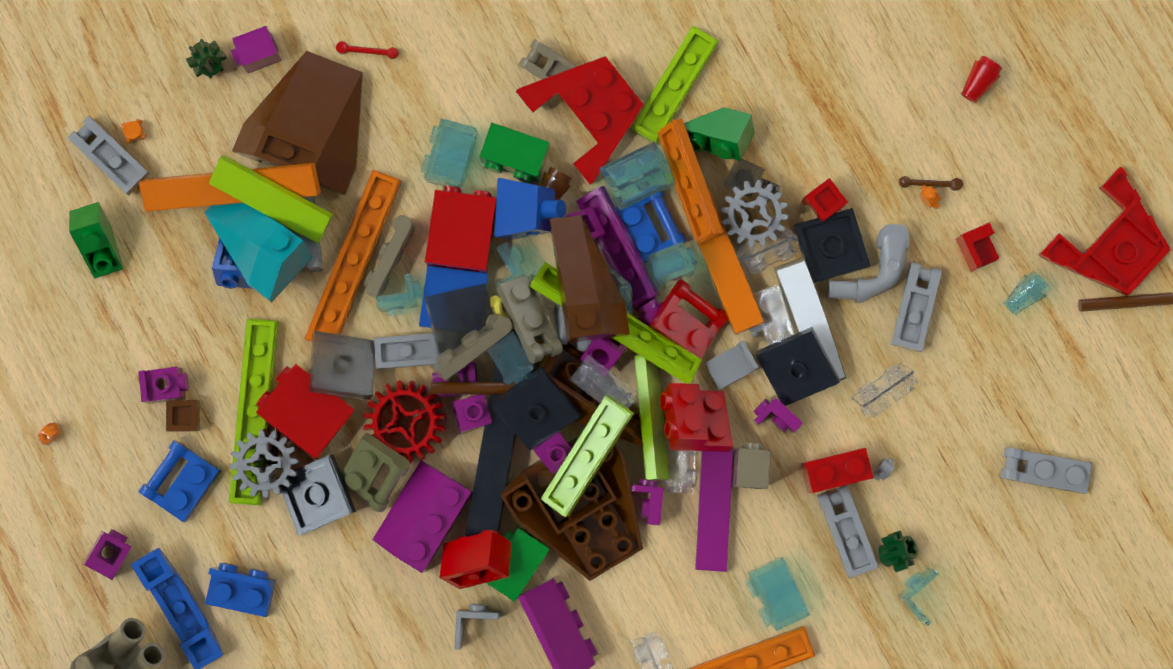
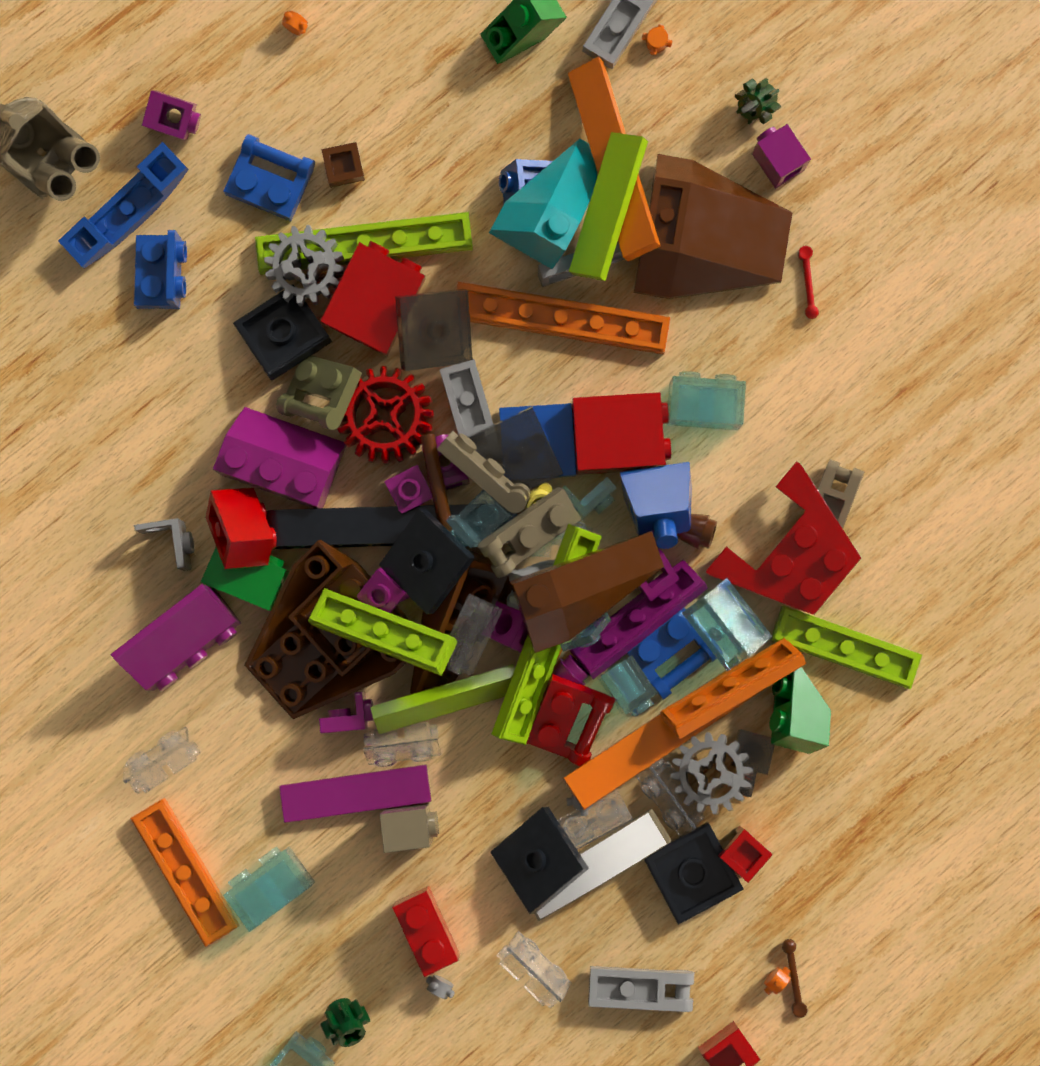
camera: 70 degrees right, 0 degrees up
magenta brick [138,367,189,404] -> none
dark tan plate [364,215,415,301] -> none
clear light blue bracket [376,273,422,316] -> none
green brick [479,122,550,184] -> none
red plate [660,383,734,452] -> none
light grey bracket [705,341,759,390] -> none
magenta bracket [753,397,803,433] -> none
light grey plate [817,485,878,578] -> none
light grey piece [828,224,909,303] -> none
red cone [961,56,1003,104] -> none

